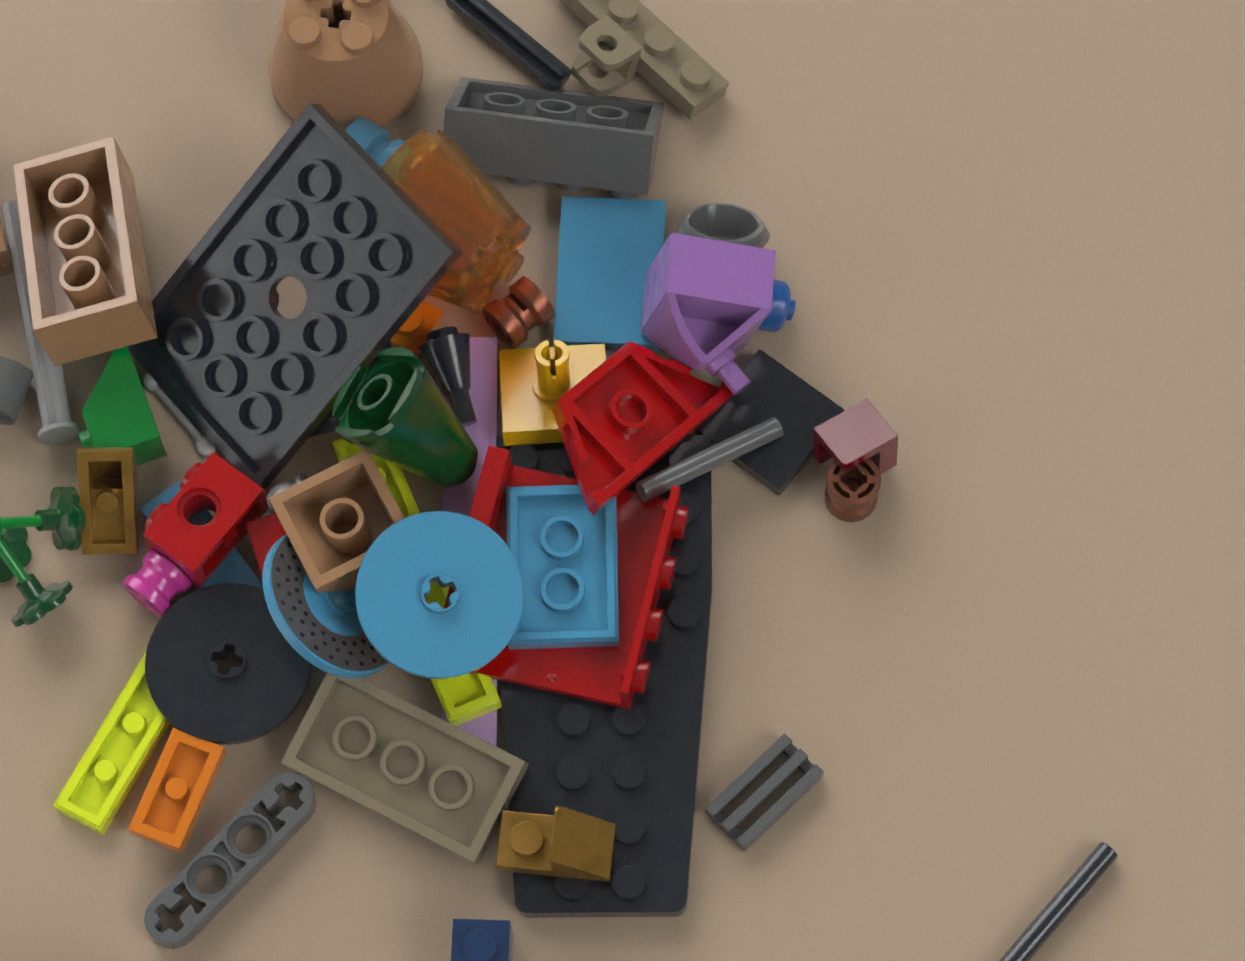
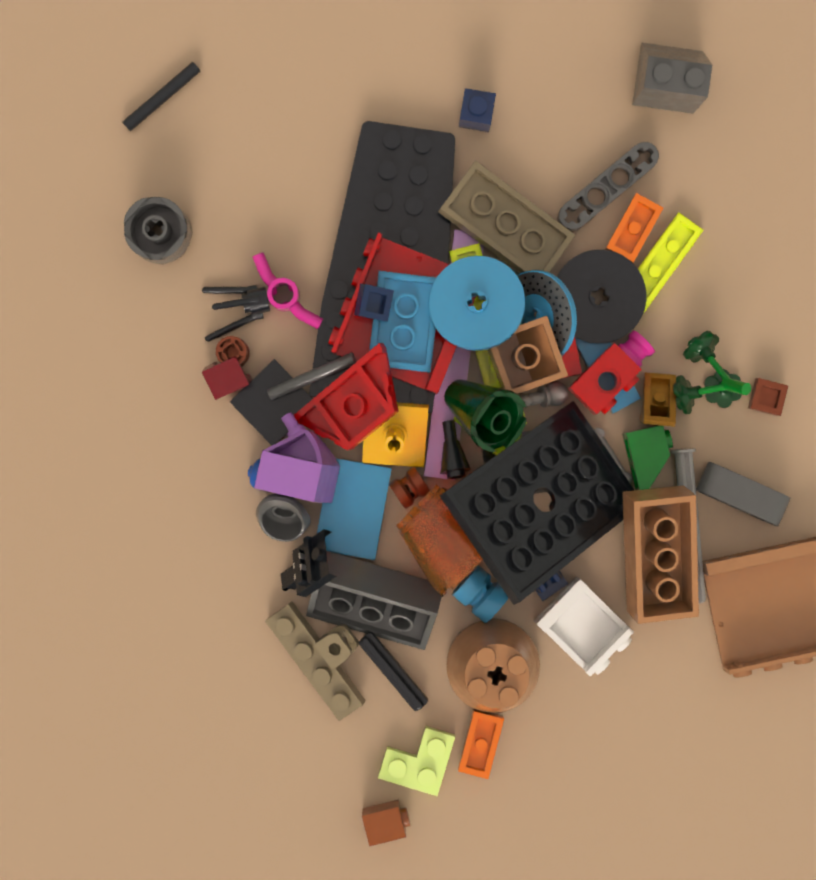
camera: 175 degrees left, 20 degrees up
pearl gold slope [496,806,616,882] -> none
dark grey tile [705,733,824,852] -> none
none -> dark grey brick [124,197,193,265]
none -> black plant [202,285,270,342]
none -> dark pink piece [252,252,323,329]
none -> black piece [281,529,337,597]
none -> dark blue tile [354,284,394,322]
none -> white panel [534,577,634,676]

